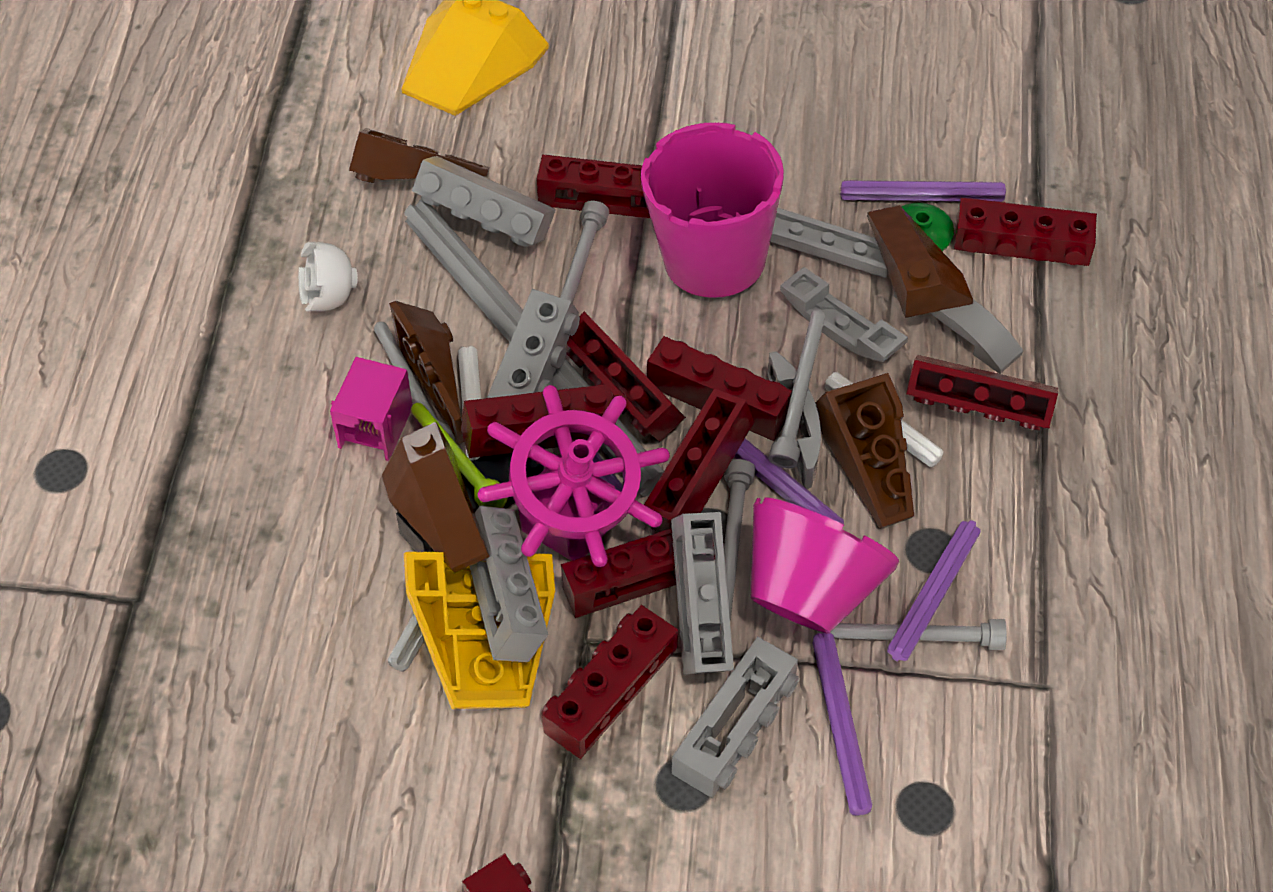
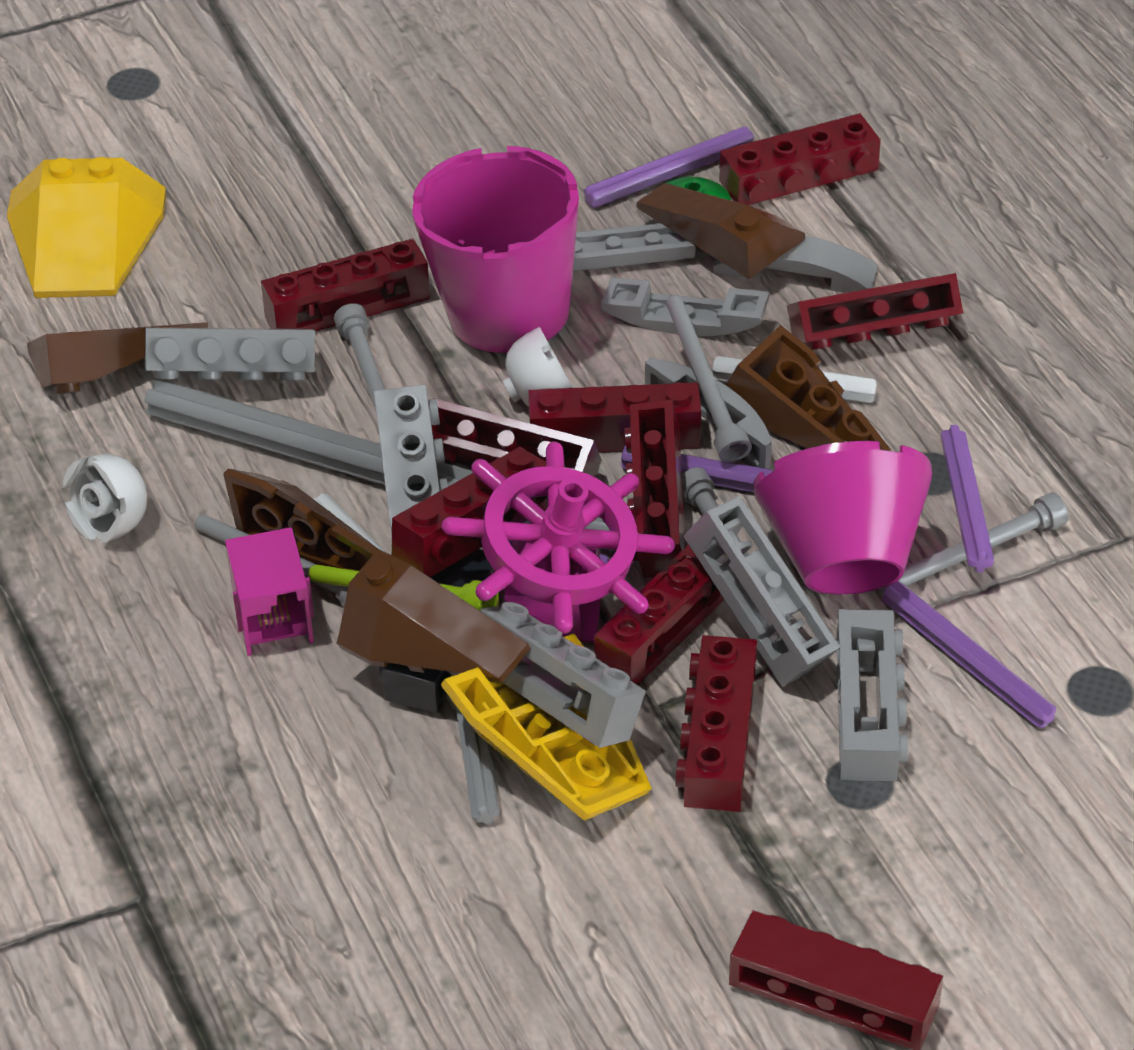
camera: 30 degrees left, 10 degrees down
none -> white cylinder [503,327,573,407]

